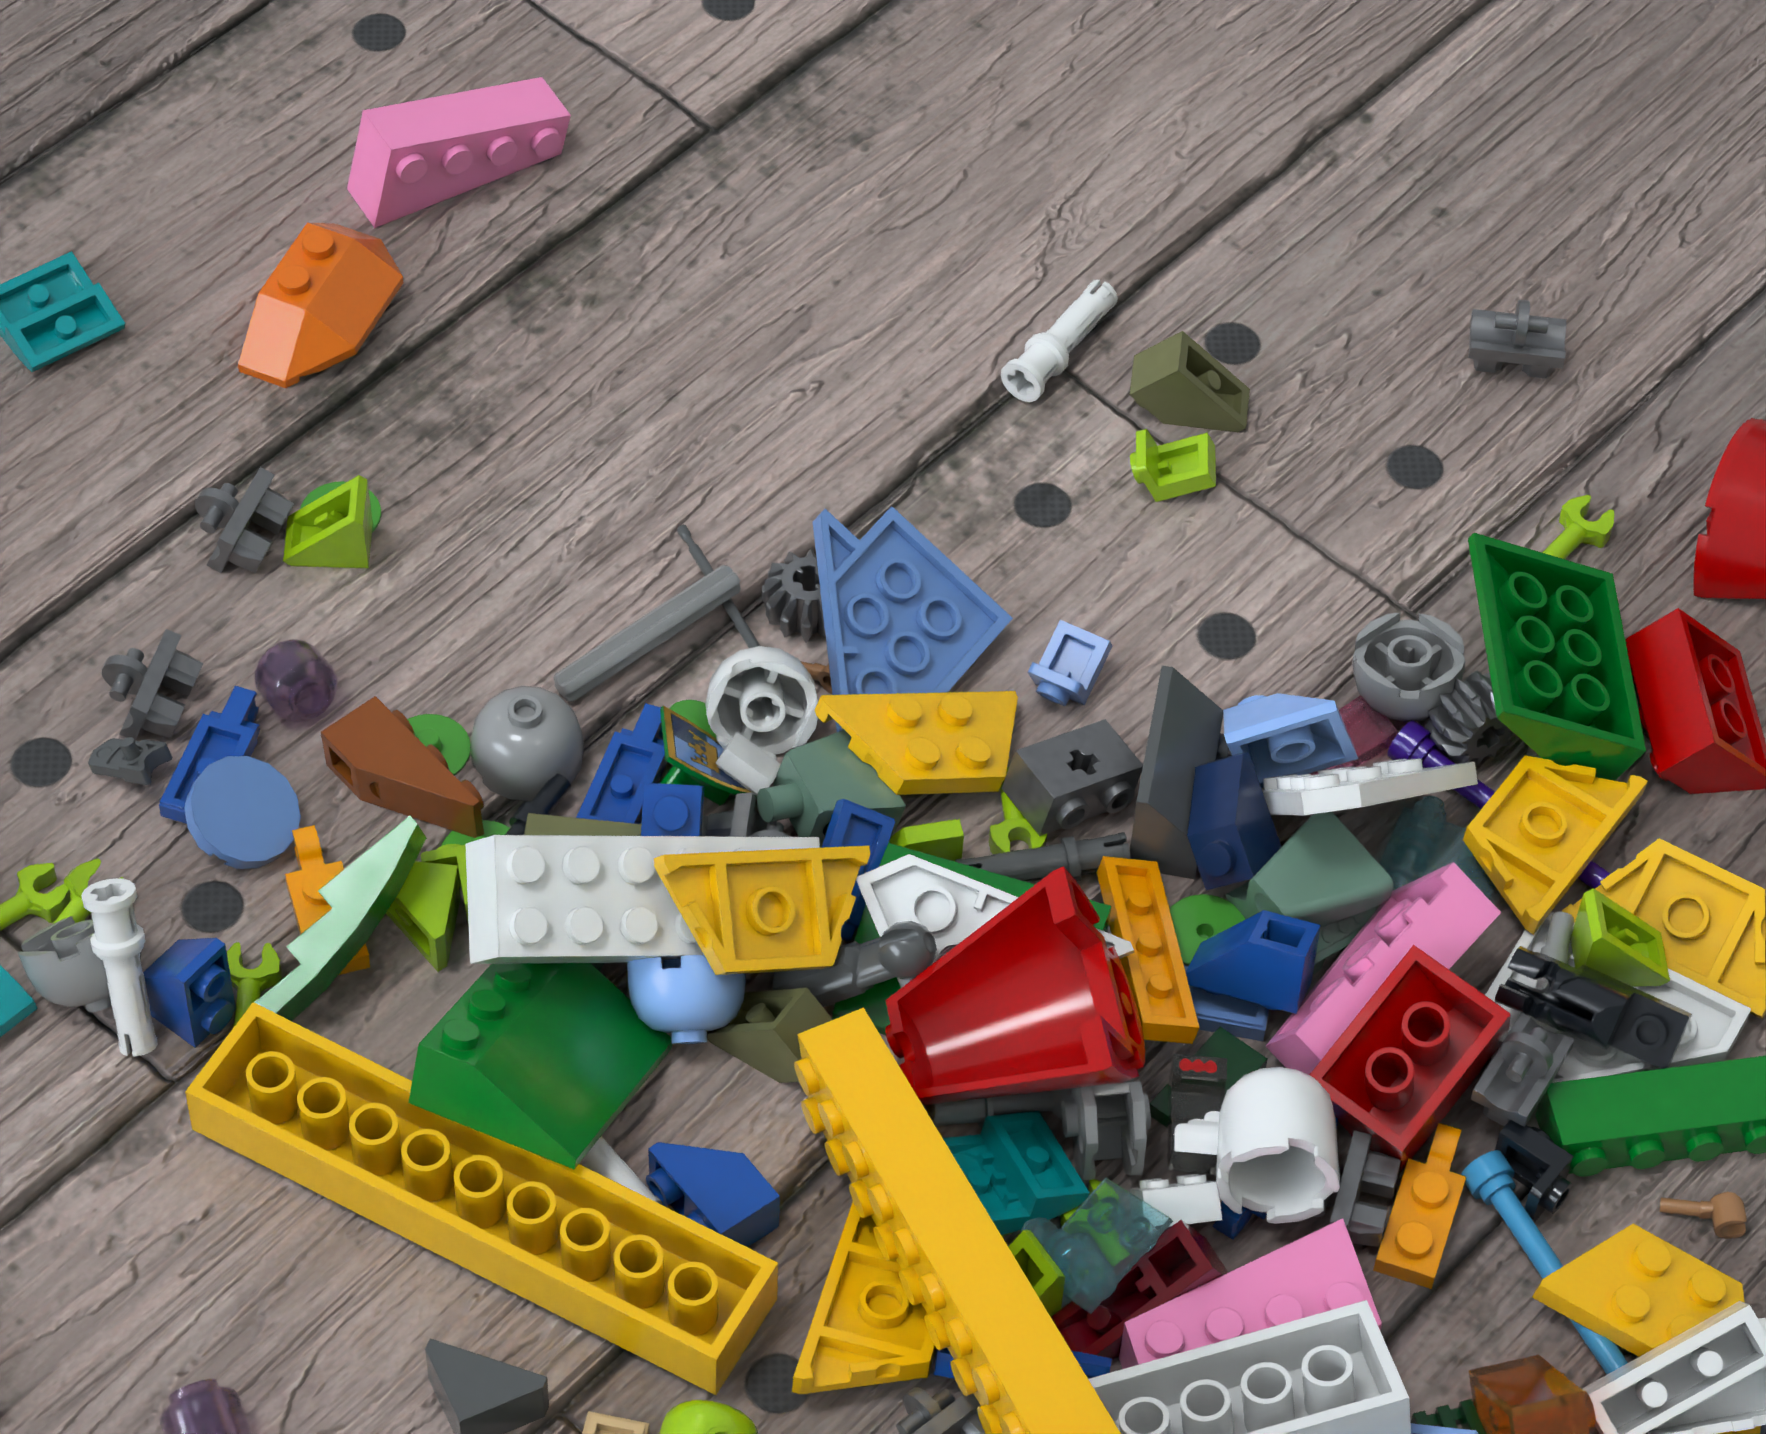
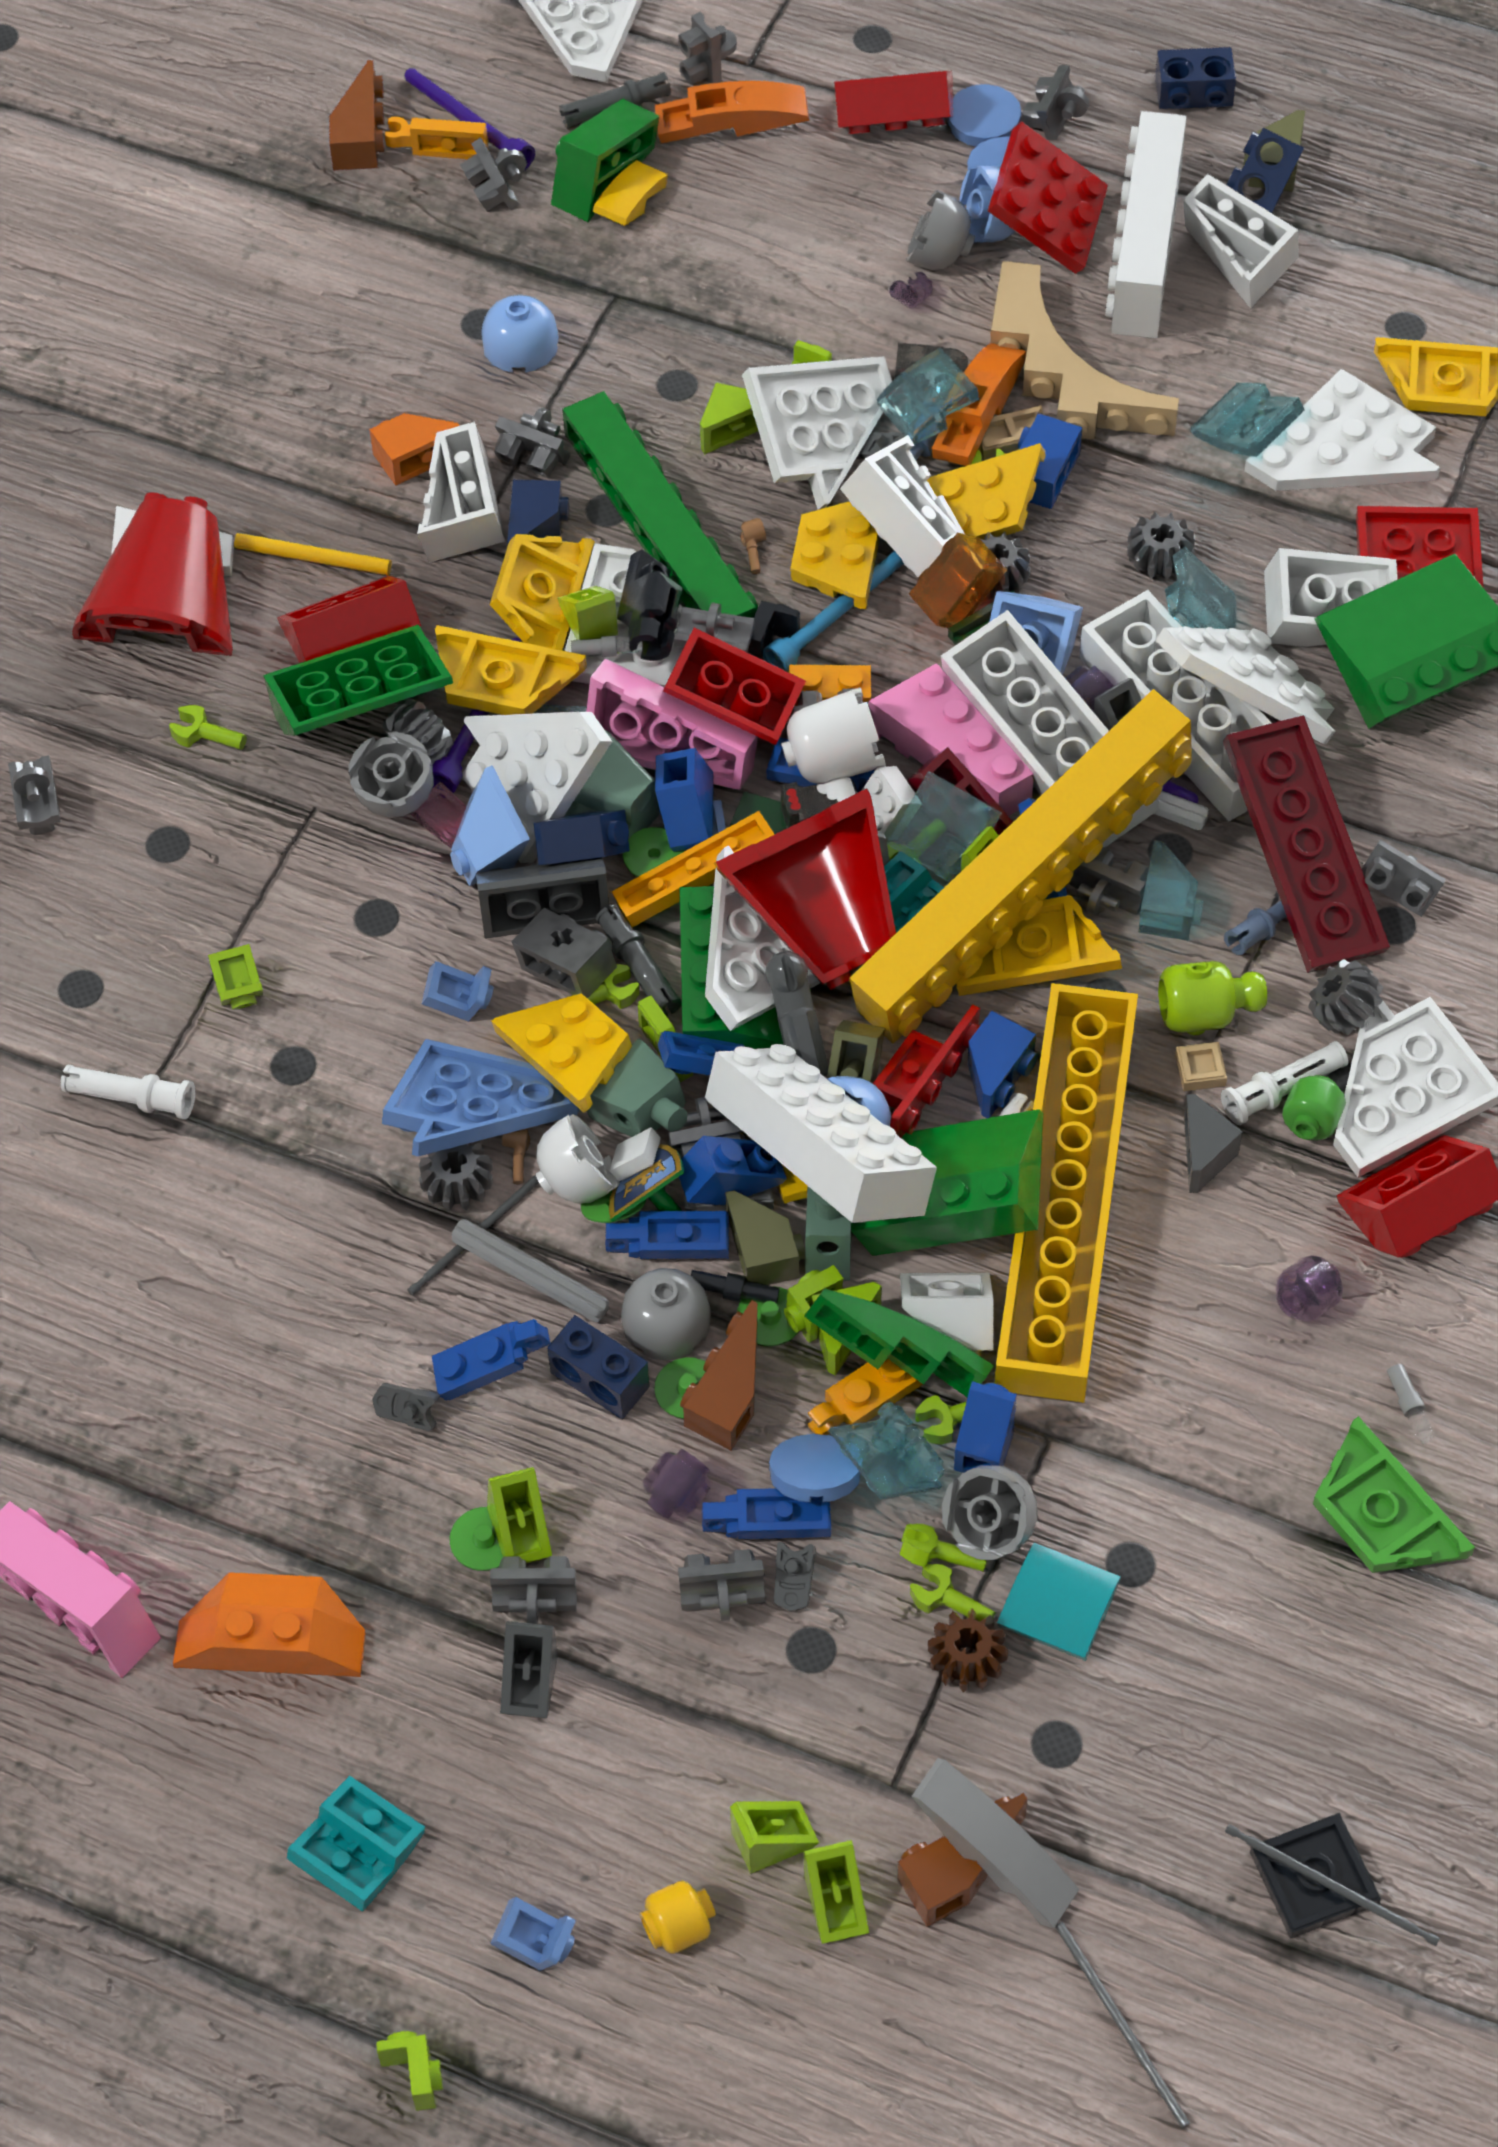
camera: 105 degrees left, 5 degrees up
white pin [81,878,158,1056] -> none
yellow wing [653,845,870,975] -> none
olive slope [1129,331,1250,432] -> none
none -> dark grey piece [372,1383,440,1431]
none -> blue hinge [432,1319,551,1401]
none -> dark grey slope [500,1621,558,1718]
none -> dark blue brick [547,1315,650,1420]
none -> clear light blue hinge [828,1402,945,1499]
none -> red bracket [873,1005,981,1138]
none -> white slope [900,1273,993,1355]

